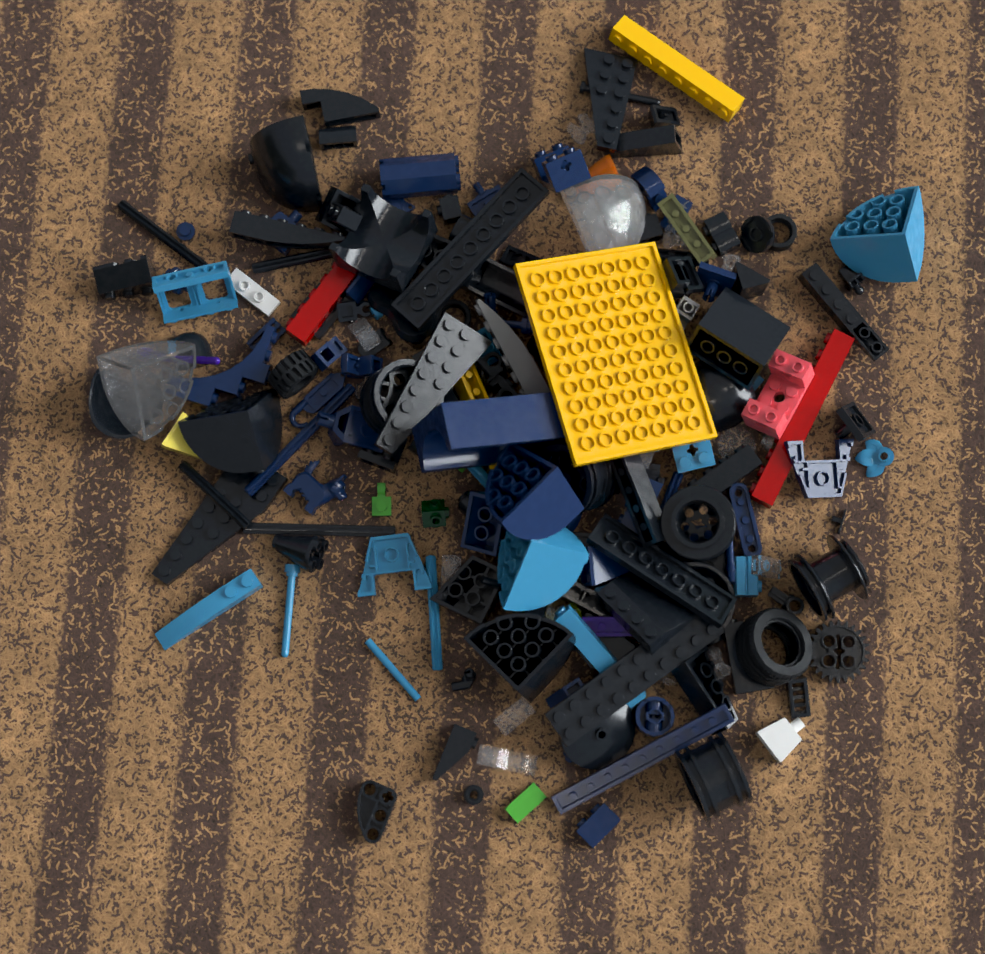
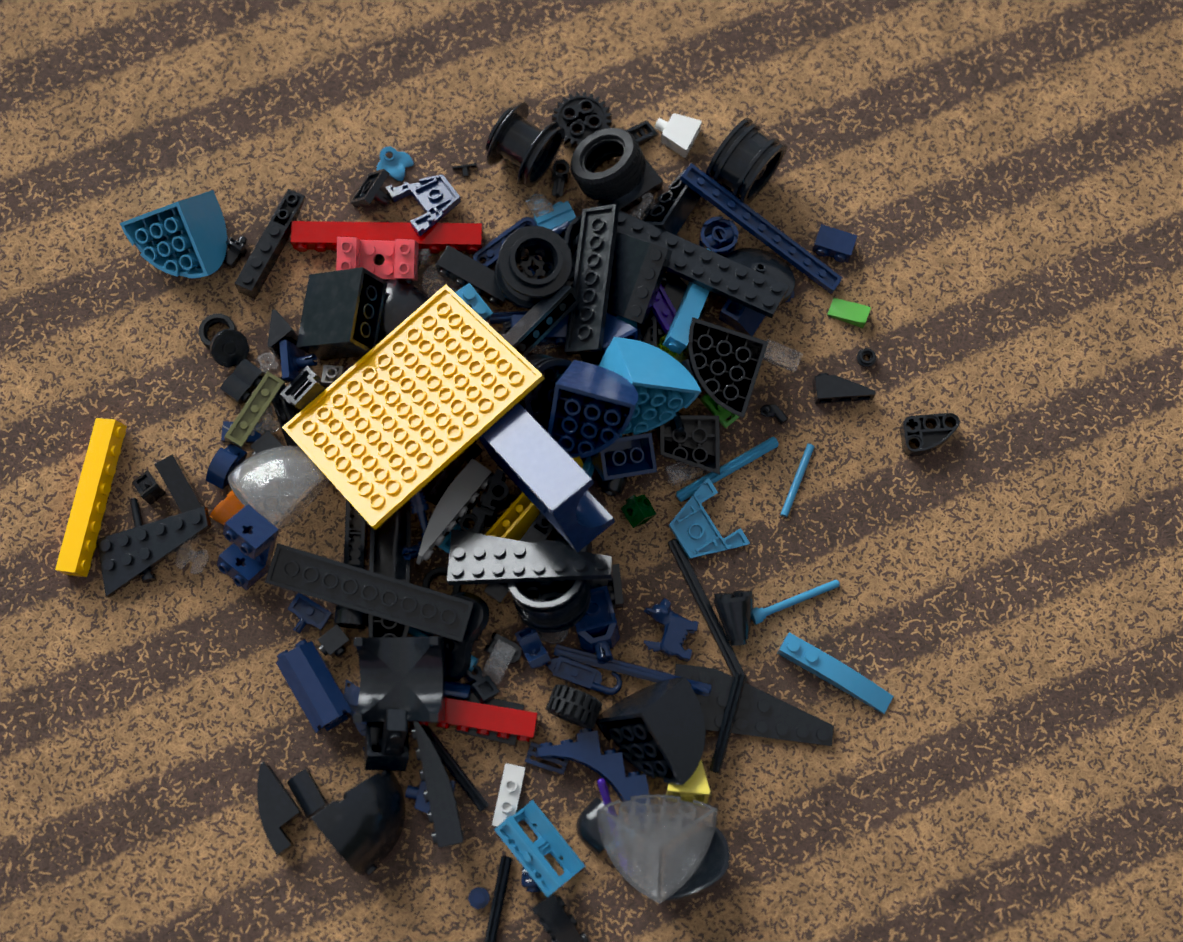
camera: 120 degrees left, 5 degrees down
dark blue brick [310,336,348,372] -> none
bright green plate [372,483,392,517] -> none
clear slope [476,744,538,776] -> none

